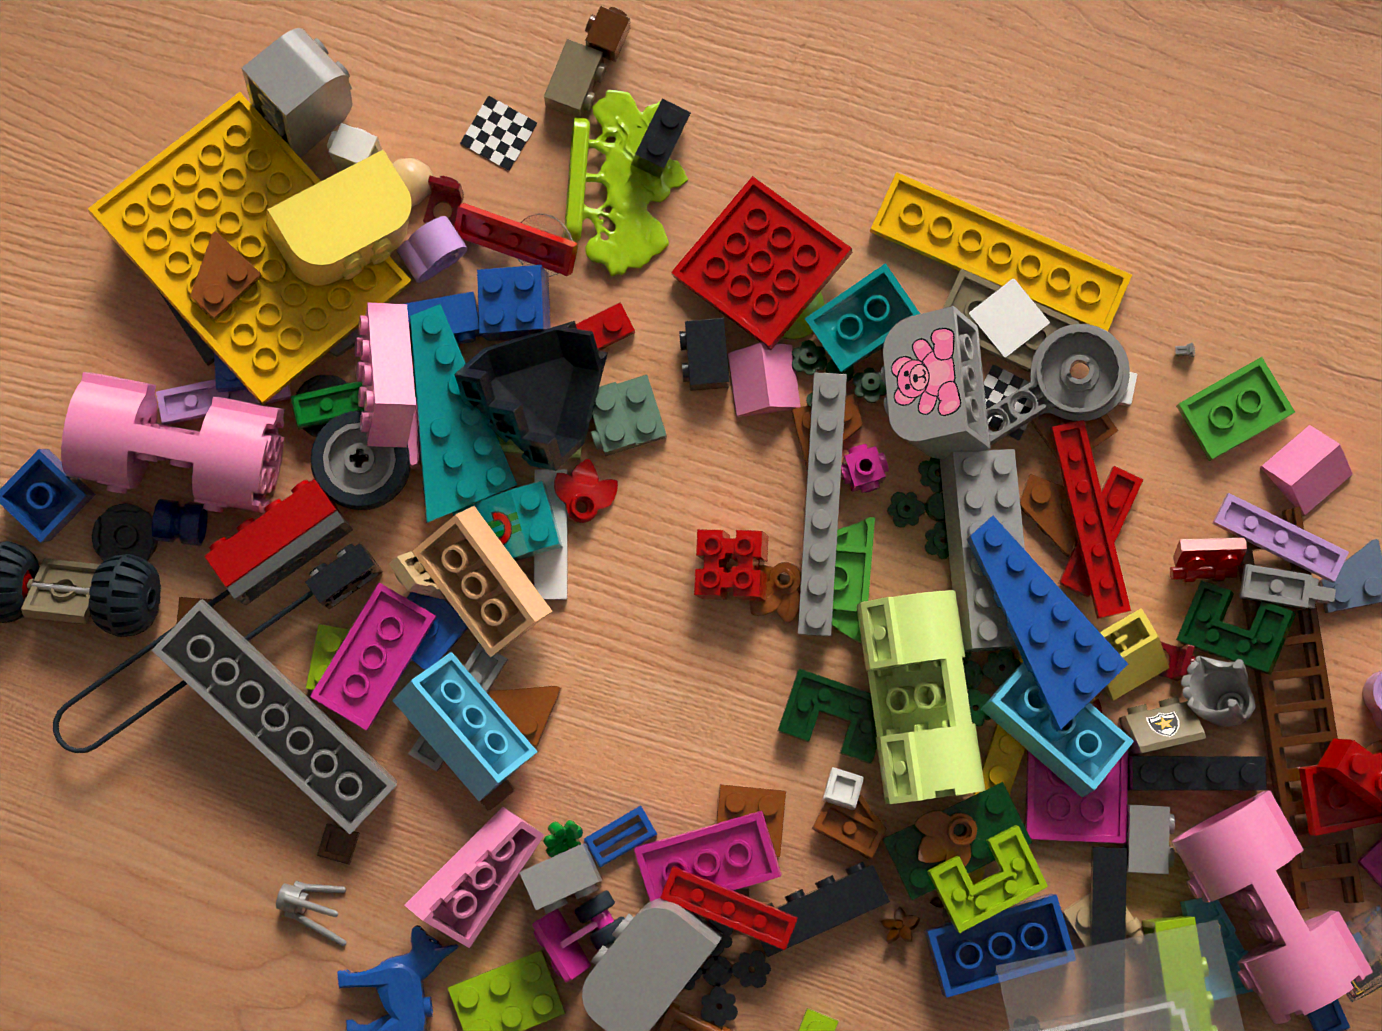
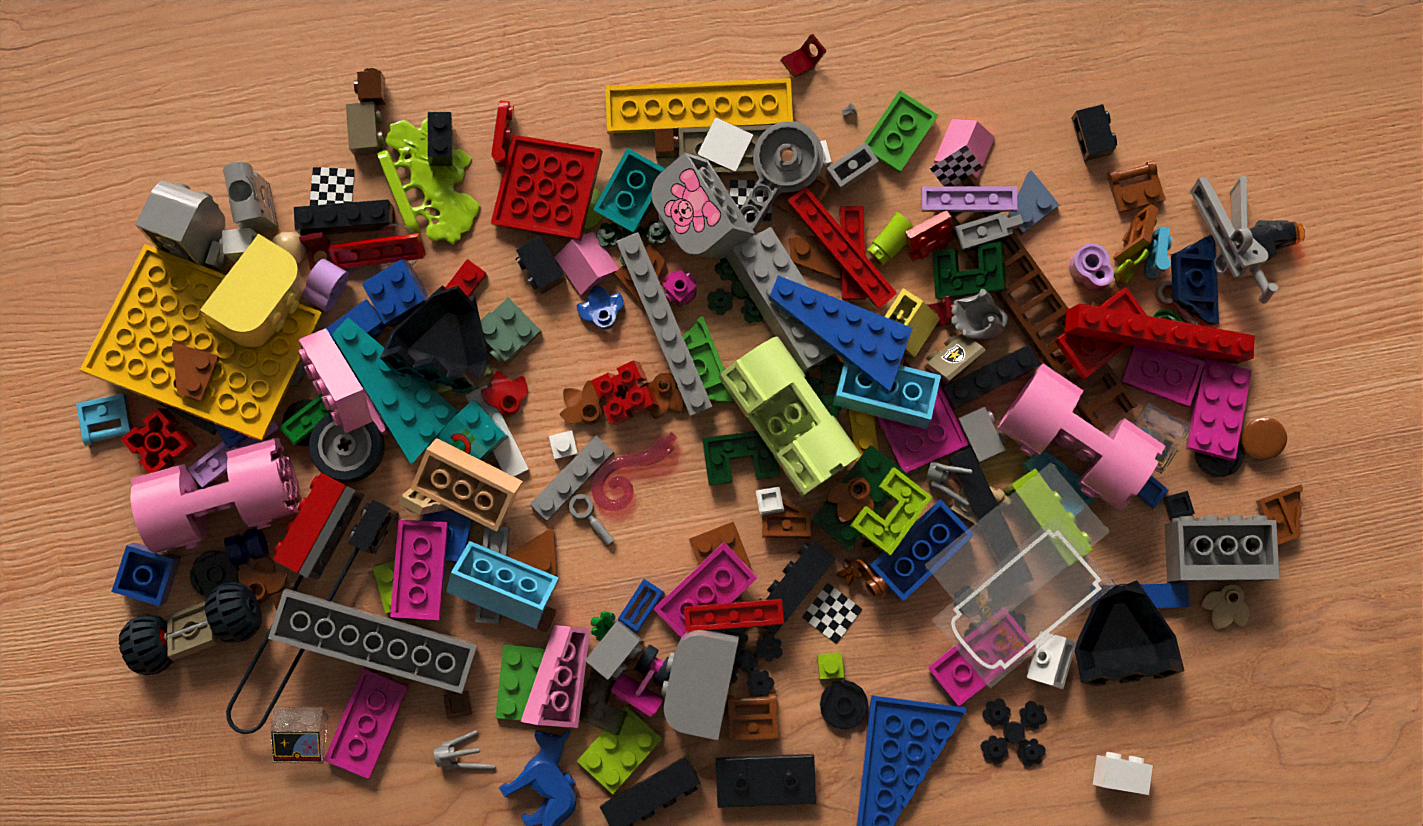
camera: 25 degrees left, 0 degrees up
none -> medium azure plate [76,393,134,446]
none -> red brick [121,408,197,474]
none -> white plate [205,241,228,270]
none -> light grey piece [223,162,279,233]
none -> dark orange plate [238,555,287,603]
none -> slope [270,707,329,764]
none -> black brick [294,199,395,236]
none -> dark pink plate [324,668,409,779]
none -> red plate [491,100,514,167]
none -> bright green plate [495,644,546,720]
none -> light grey plate [530,435,614,521]
none -> white plate [549,430,578,460]
none -> dark orange plate [560,380,602,425]
none -> light grey piece [569,494,615,546]
none -> blue plate [577,286,624,329]
none -> clear smoke tile [579,672,628,736]
none -> clear pink plant [591,432,678,511]
none -> reddish brown plate [654,128,679,159]
none -> dark red bracket [780,34,827,78]
none -> sticker [802,583,862,643]
none -> light grey brick [825,142,879,195]
none -> dark orange plate [855,559,887,600]
none -> lime plant [867,212,914,265]
none -> light grey plant [926,461,986,506]
none -> sticker [930,145,983,187]

